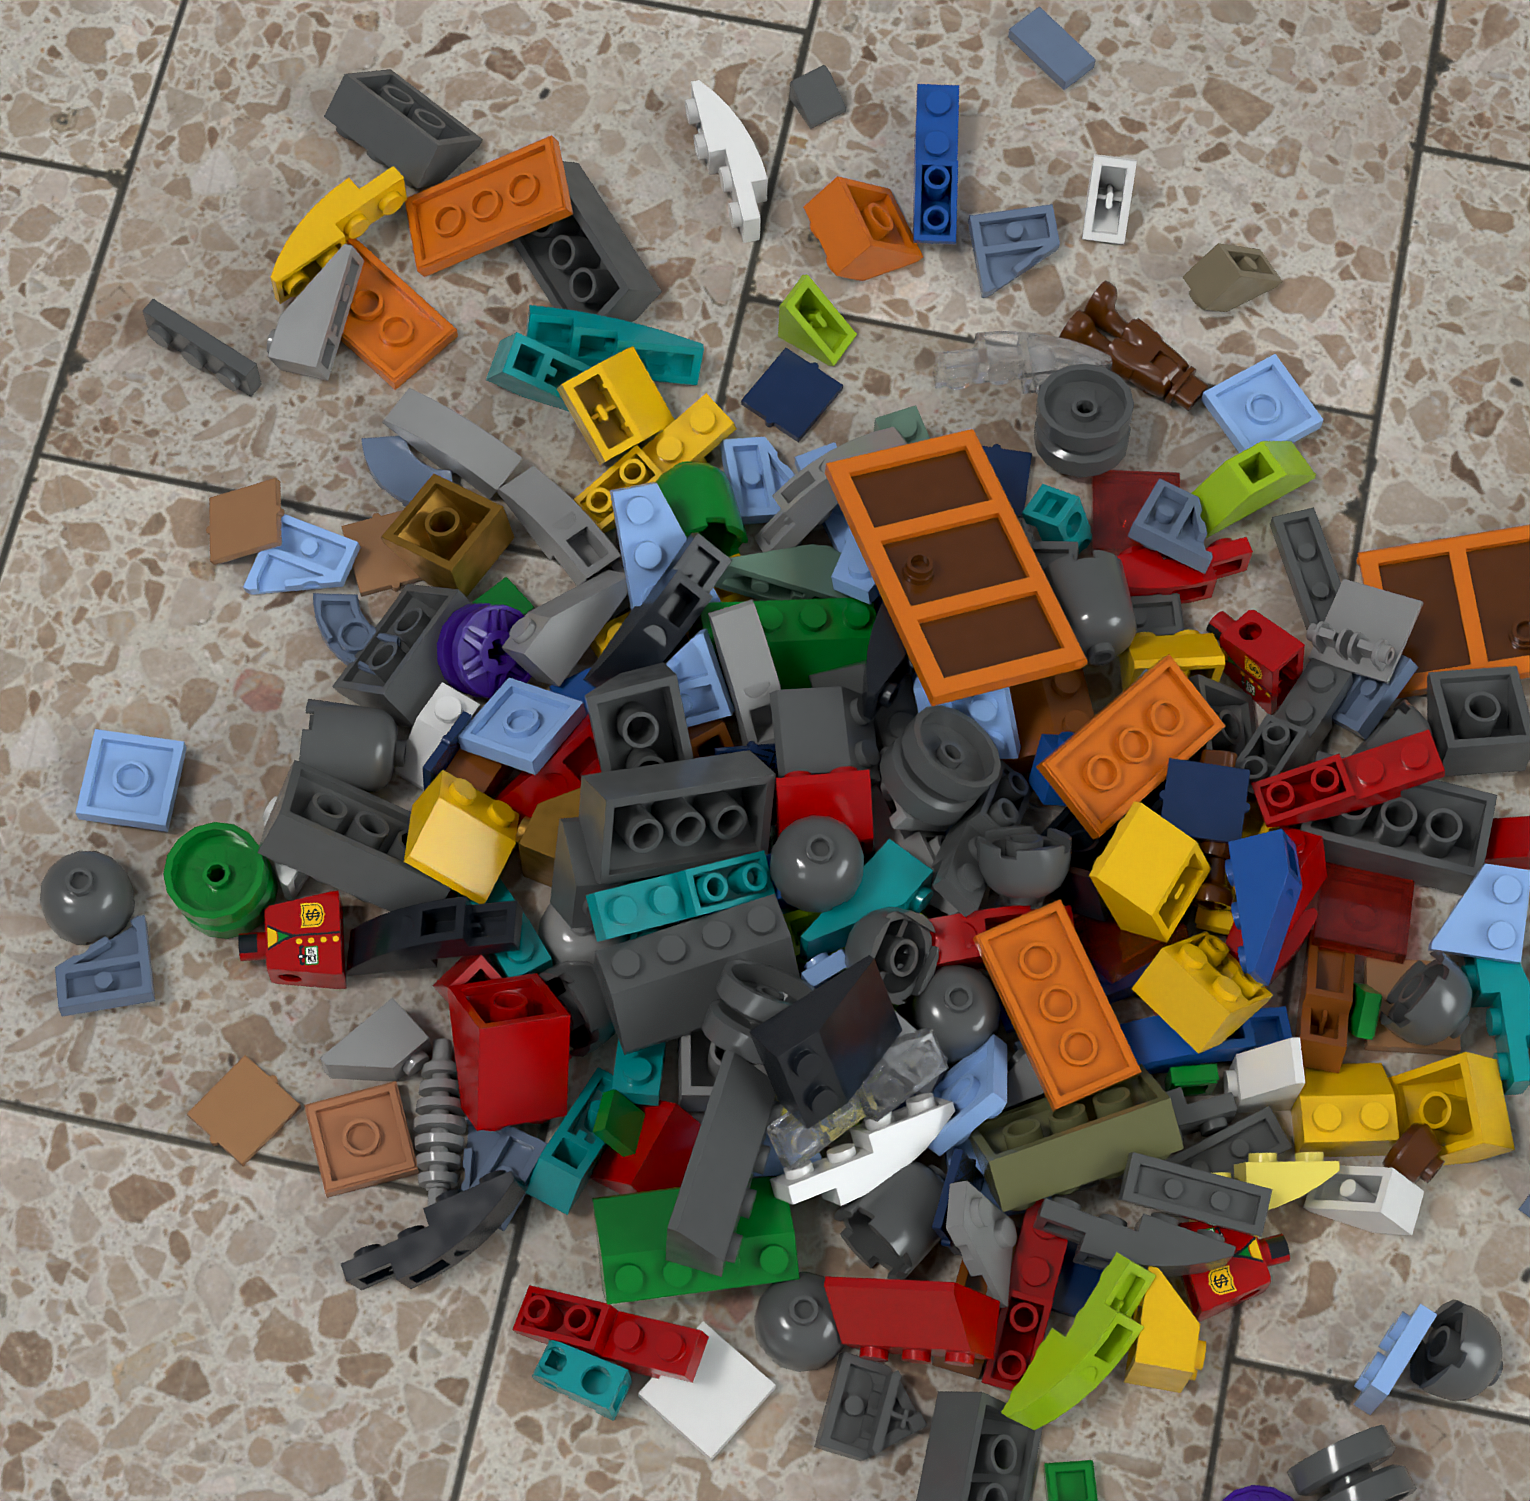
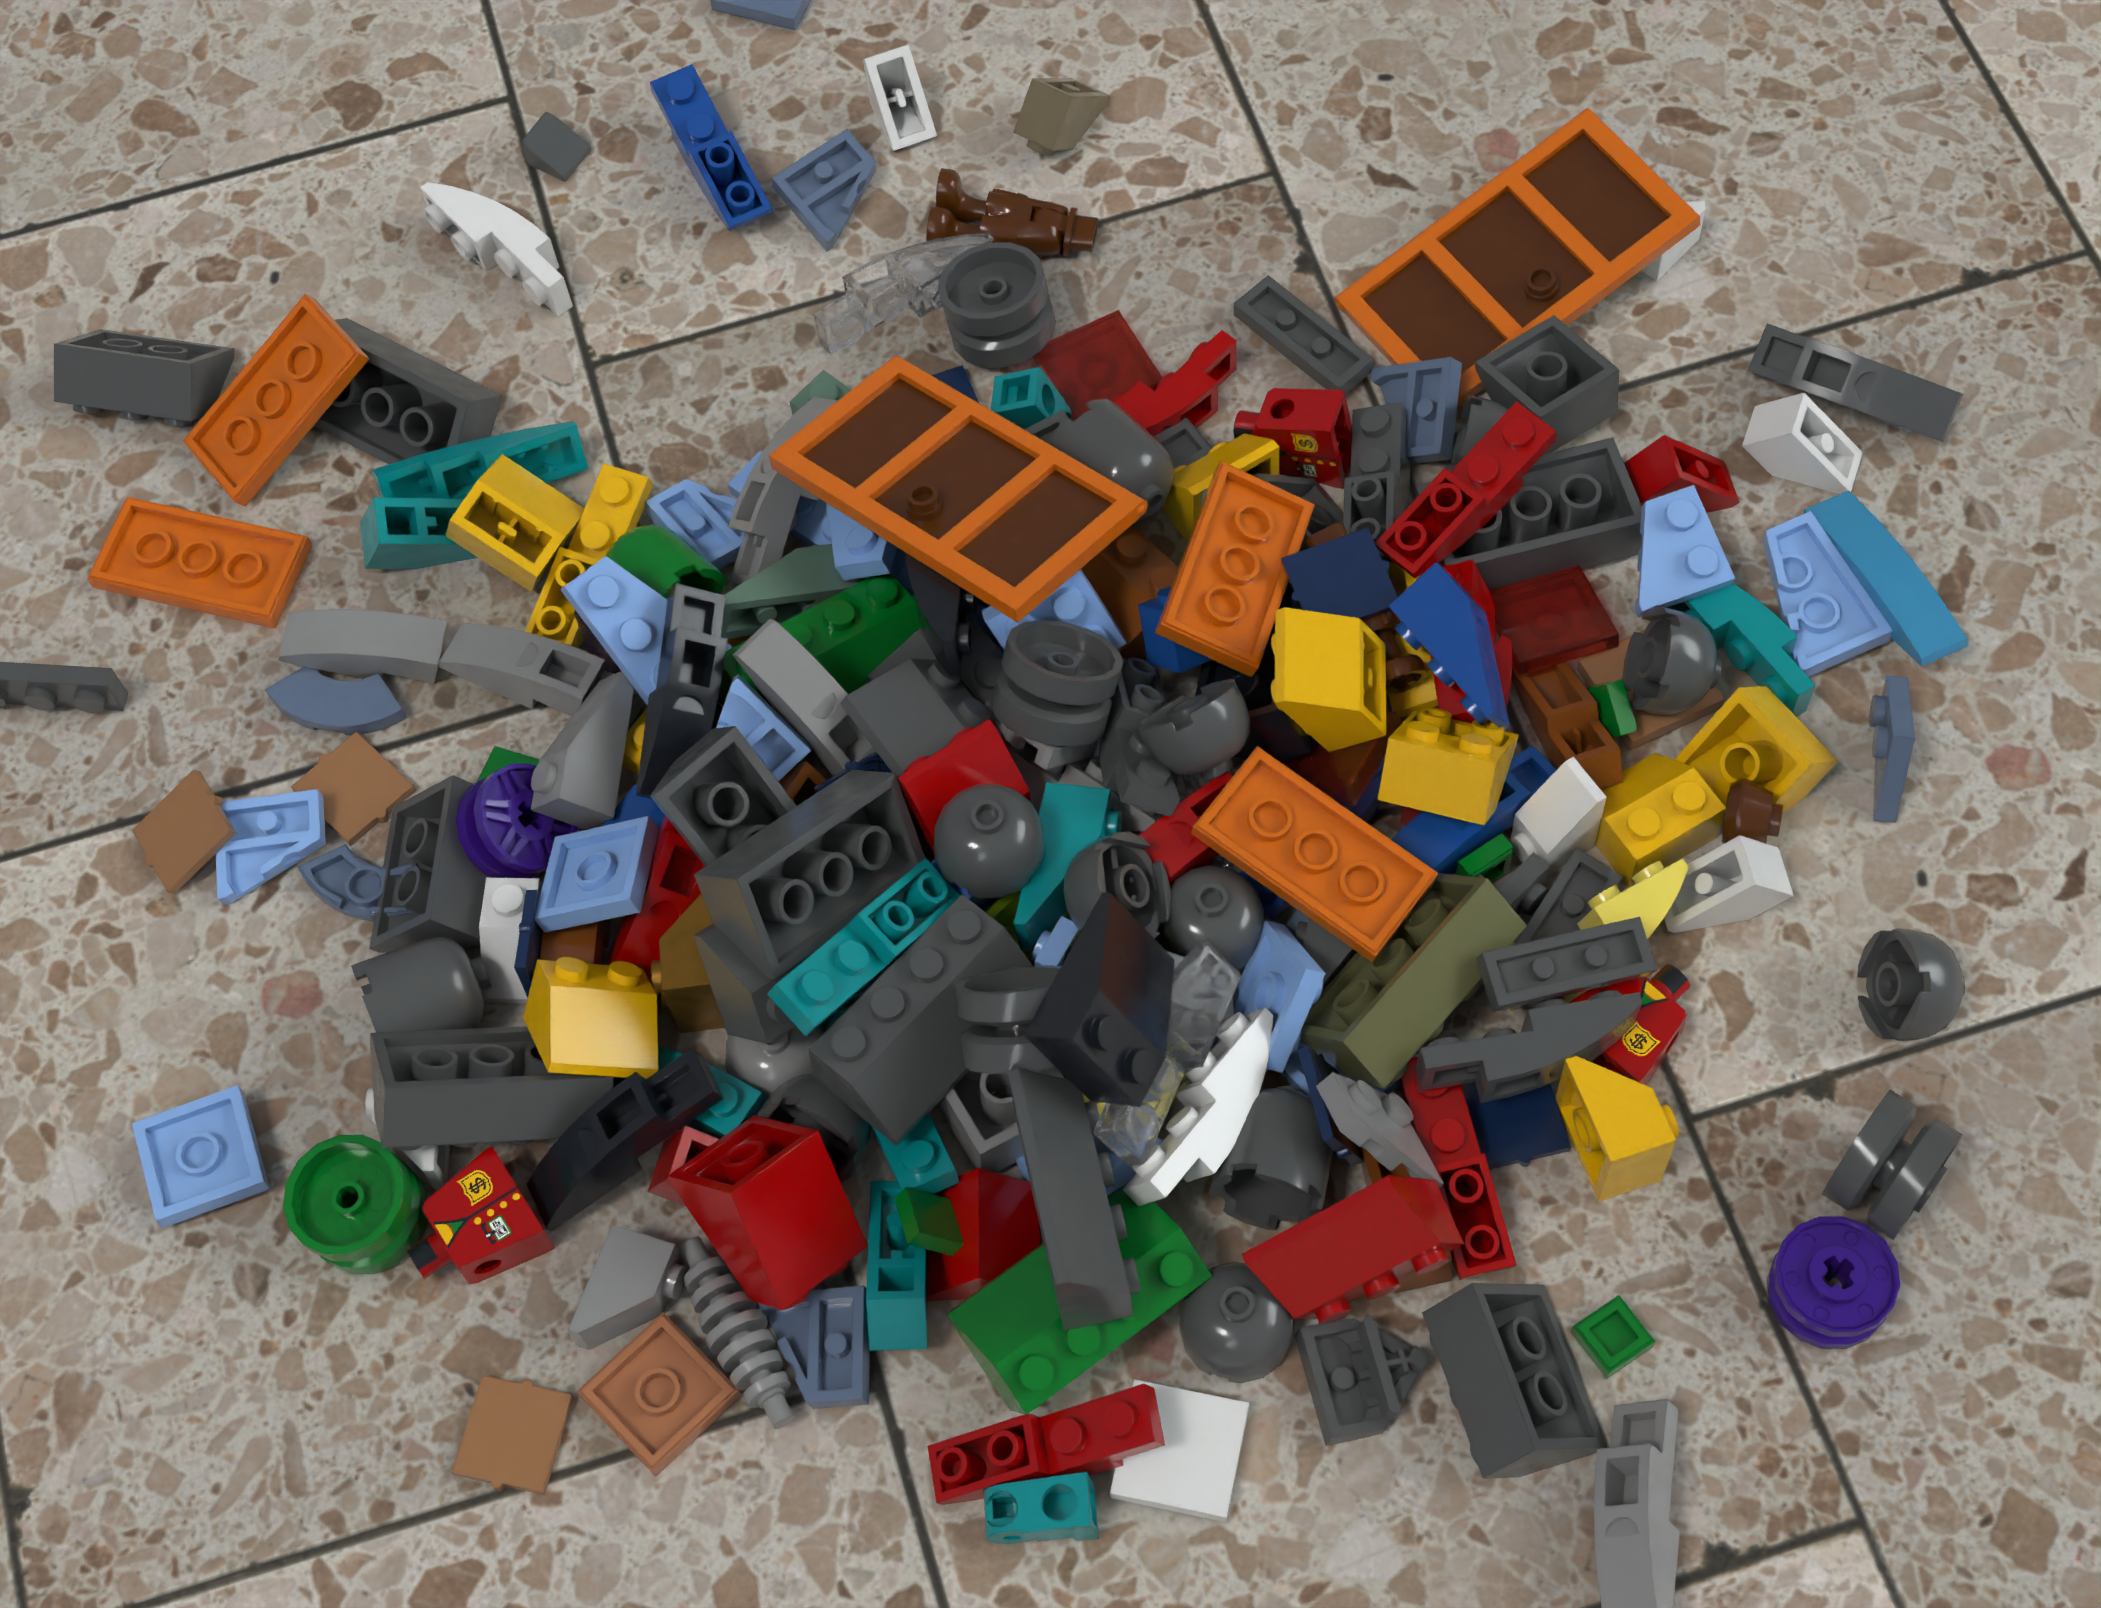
camera: 20 degrees left, 5 degrees down
dark grey cylinder [40,851,135,945] -> none
sand blue wing [55,915,155,1017] -> none
light grey slope [267,244,364,381] -> none
yellow slope [270,166,407,304] -> none
black slope [341,1170,527,1290] -> none
pearl gold slope [381,473,515,597] -> none
dark blue piece [741,348,843,443] -> none
lime slope [778,275,857,366] -> none
orange slope [803,176,923,281] -> none
lime slope [1001,1252,1156,1430] -> none
sand blue wing [1127,478,1213,574] -> none
lime slope [1191,441,1316,538] -> none
light blue plate [1201,354,1324,453] -> none
light grey hinge [1306,579,1424,684] -> none
light blue plate [1353,1304,1437,1415] -> none

